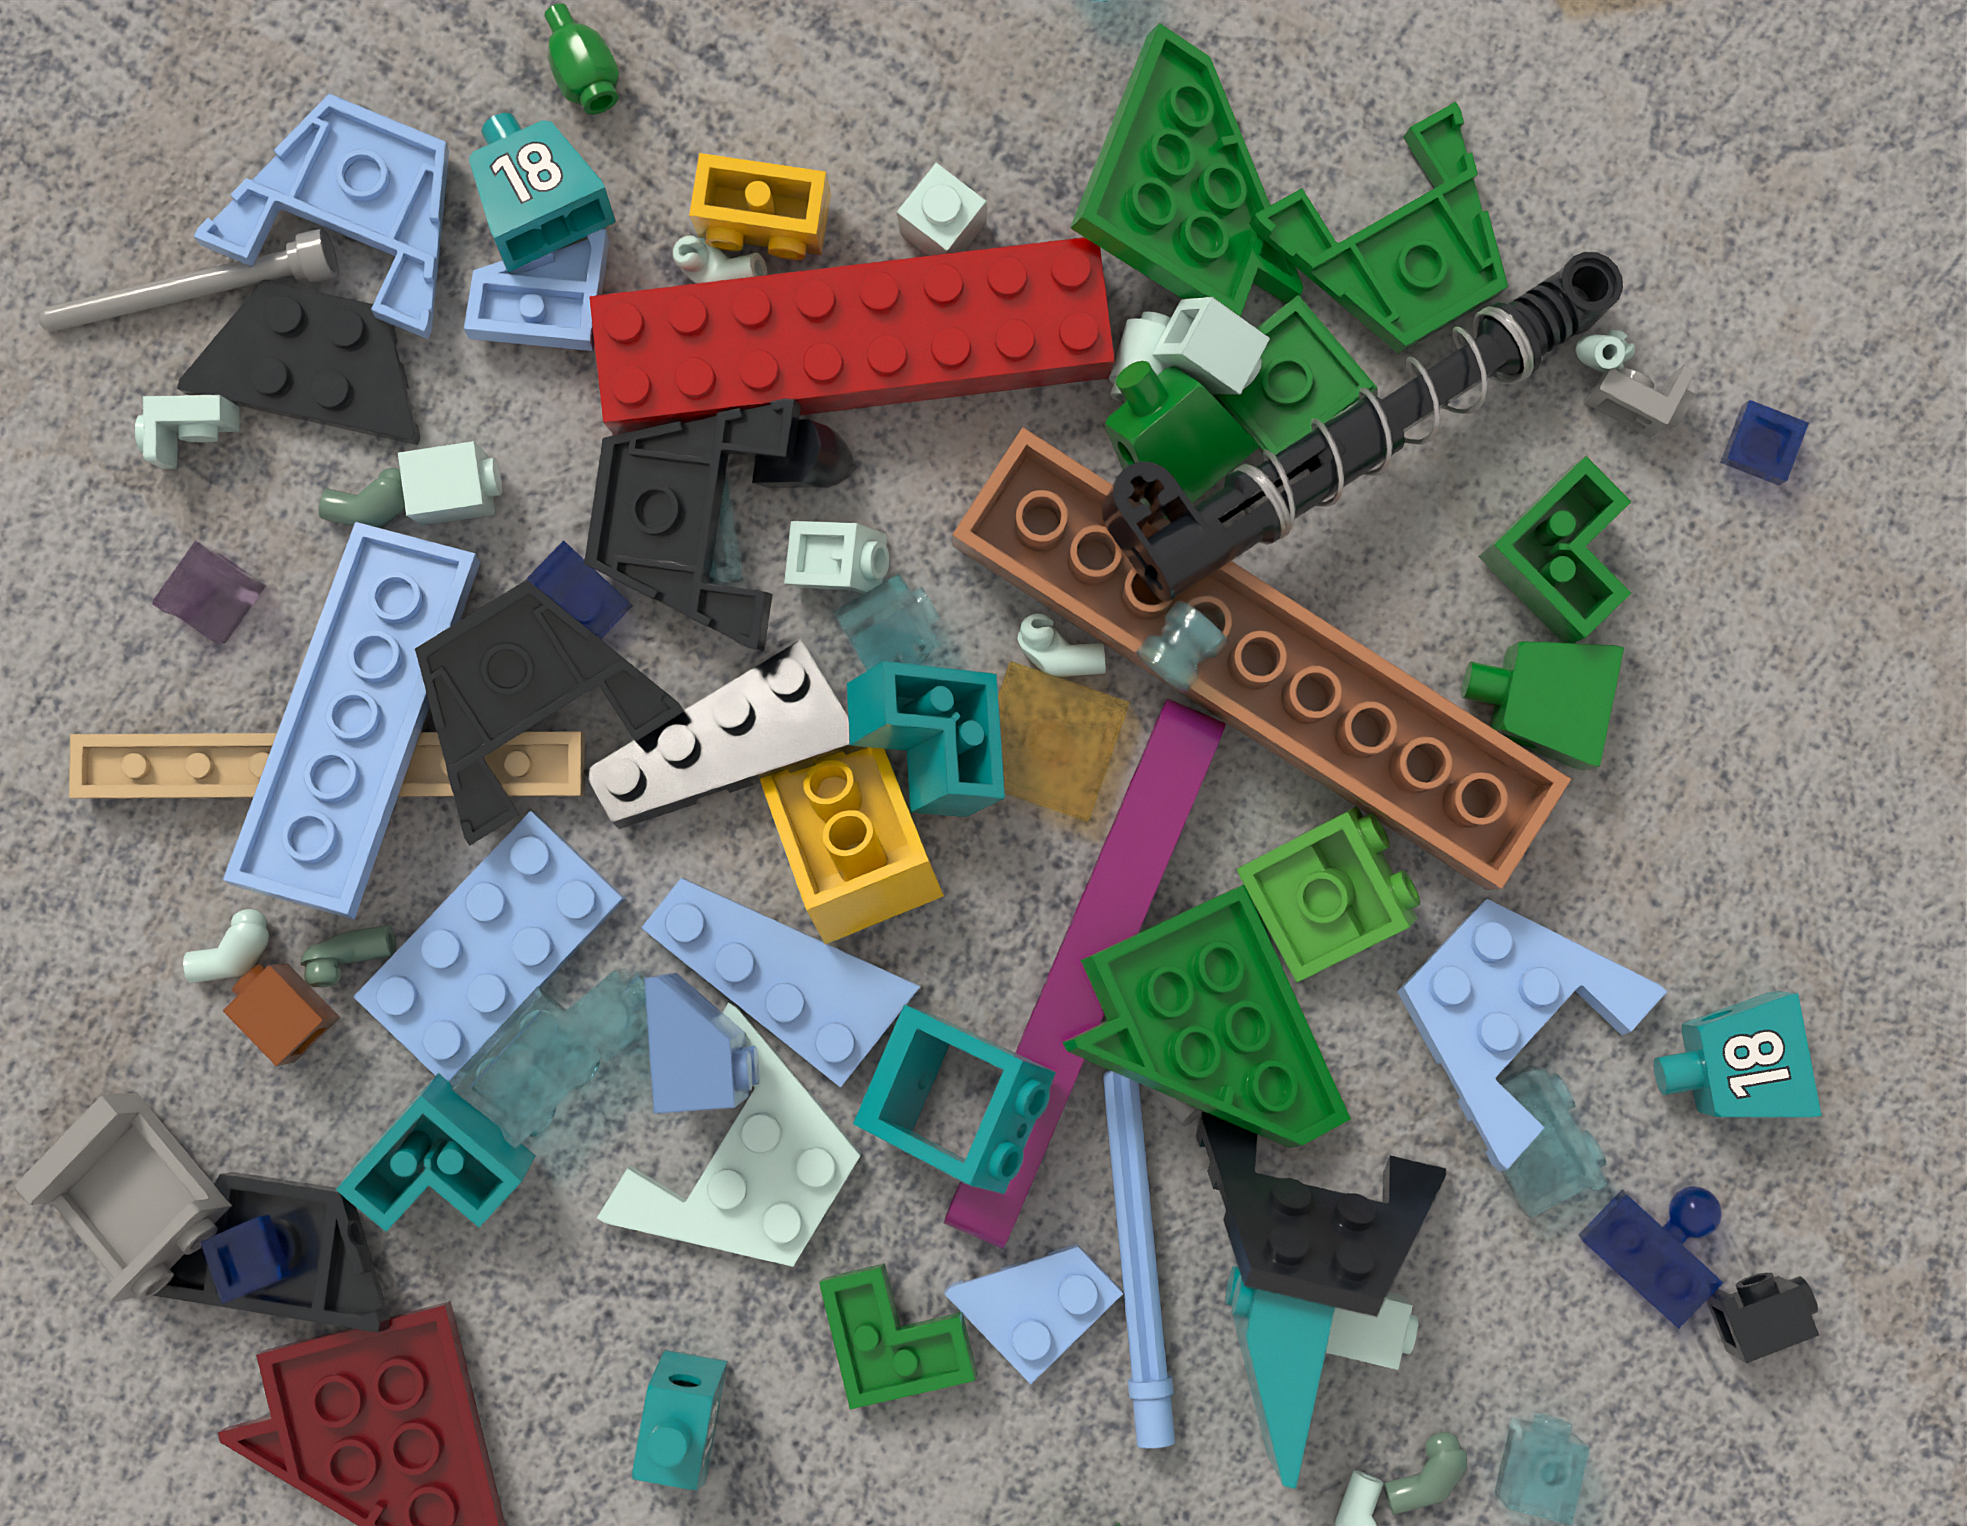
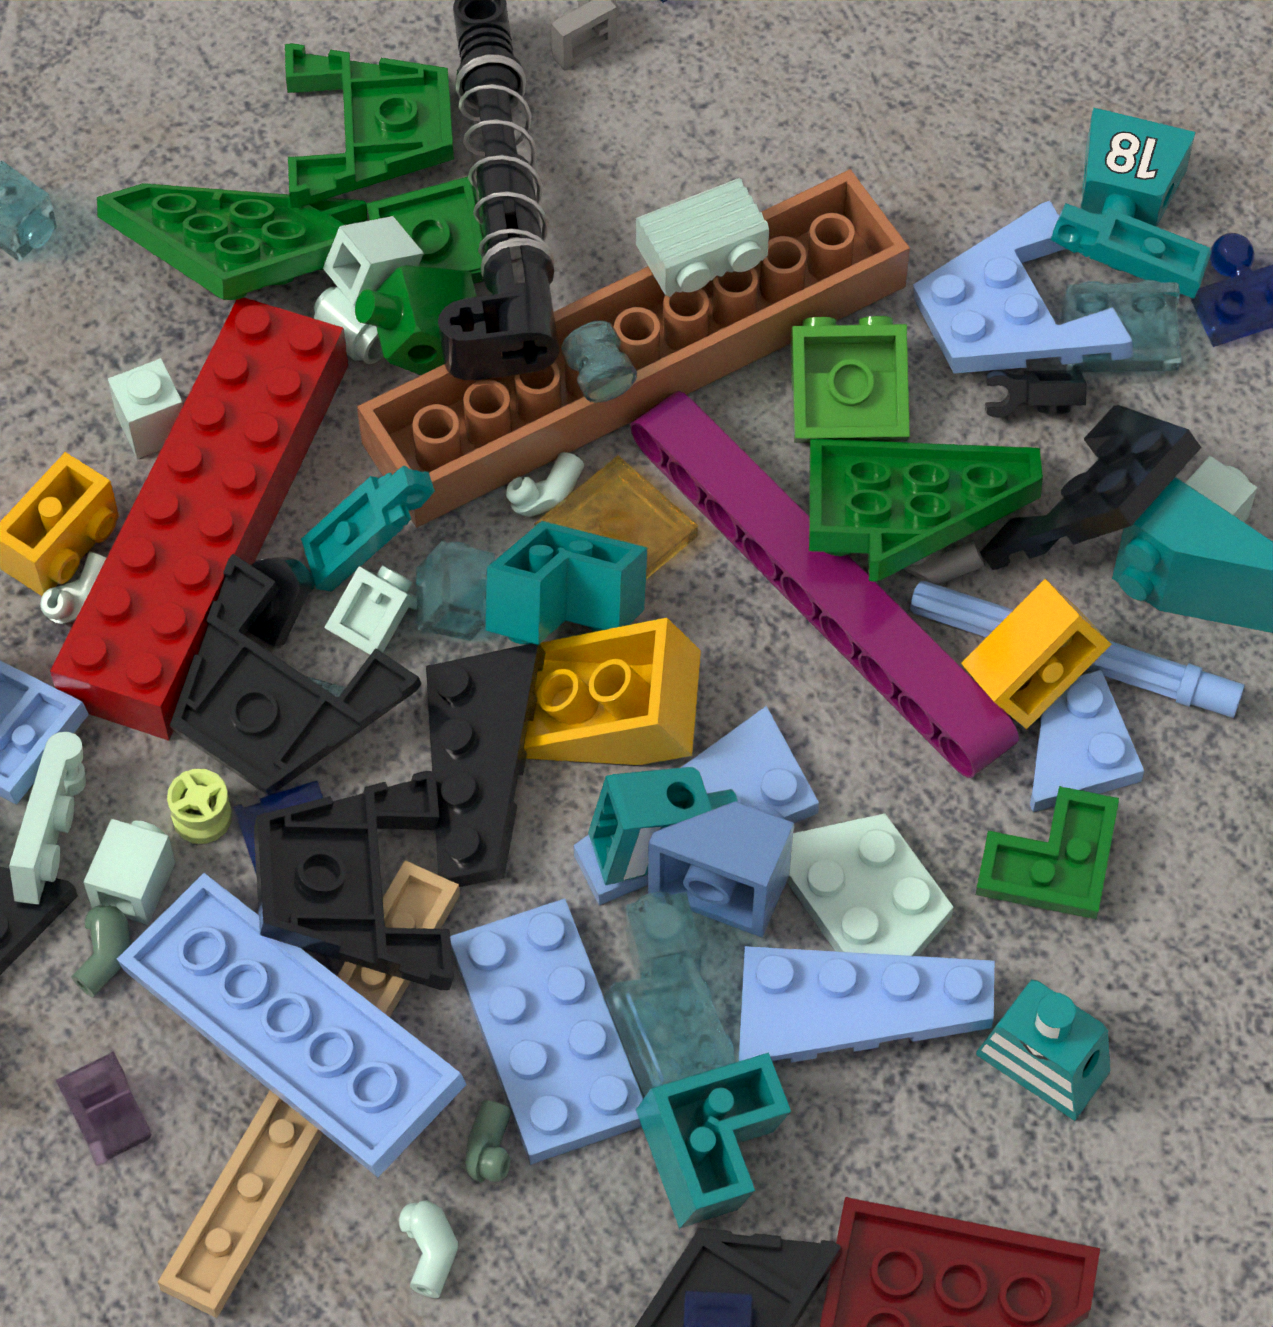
camera: 65 degrees left, 25 degrees down
dark orange brick [222,963,341,1066] -> none
teal window [853,1004,1056,1194] -> none
green torso [1461,641,1624,771] -> none
green brick [1478,456,1632,643] -> none
light aqua arm [1576,330,1635,374] -> none
none -> light aqua plate [9,732,86,905]
none -> yellowish green wheel [167,769,232,844]
none -> teal hinge [301,466,435,592]
none -> teal torso [588,767,738,885]
none -> light aqua brick [636,178,769,297]
none -> light blue wing [739,946,995,1063]
none -> yellow brick [961,579,1112,729]
none -> black plate [985,370,1087,418]
none -> teal hinge [1051,203,1212,299]

